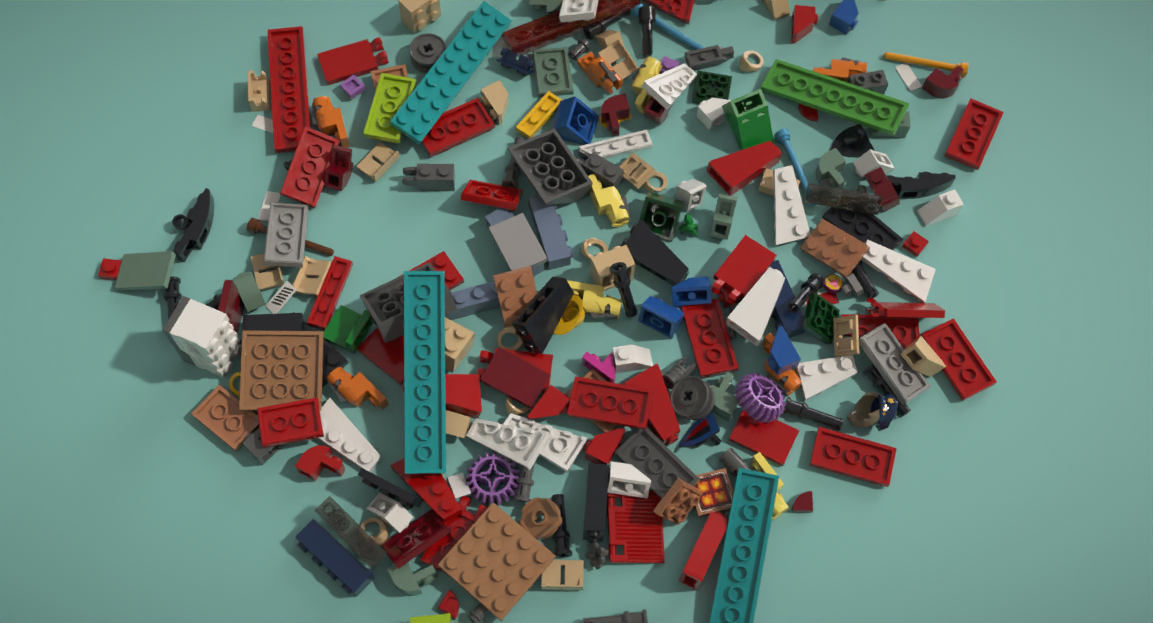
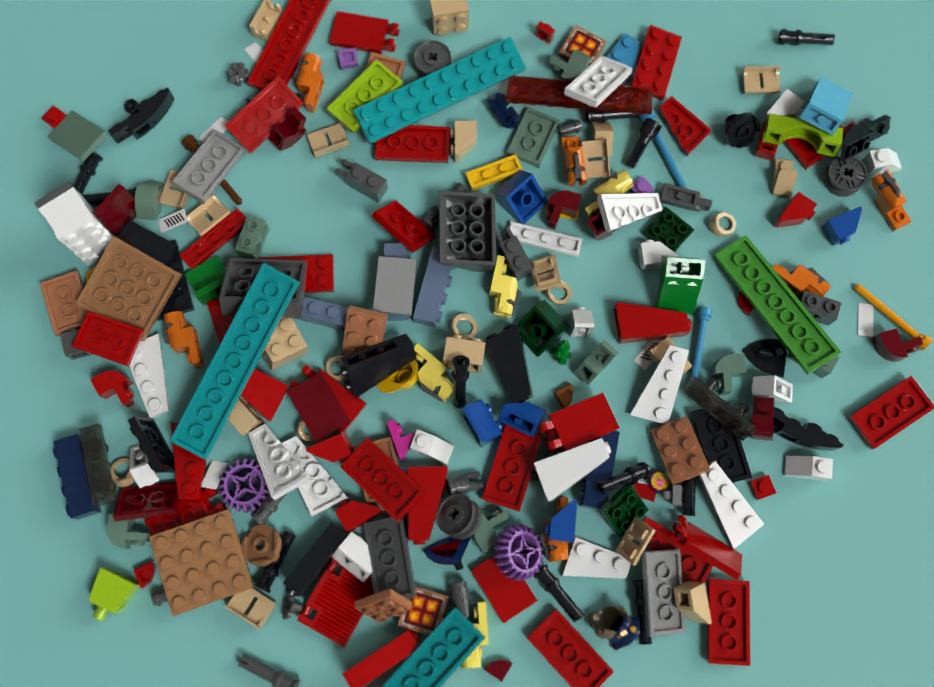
camera: 30 degrees right, 10 degrees up
none -> dark grey plant [227,62,248,86]
none -> sand green brick [235,216,270,259]
none -> dark orange tile [554,383,573,409]
none -> white sticker [634,339,662,370]

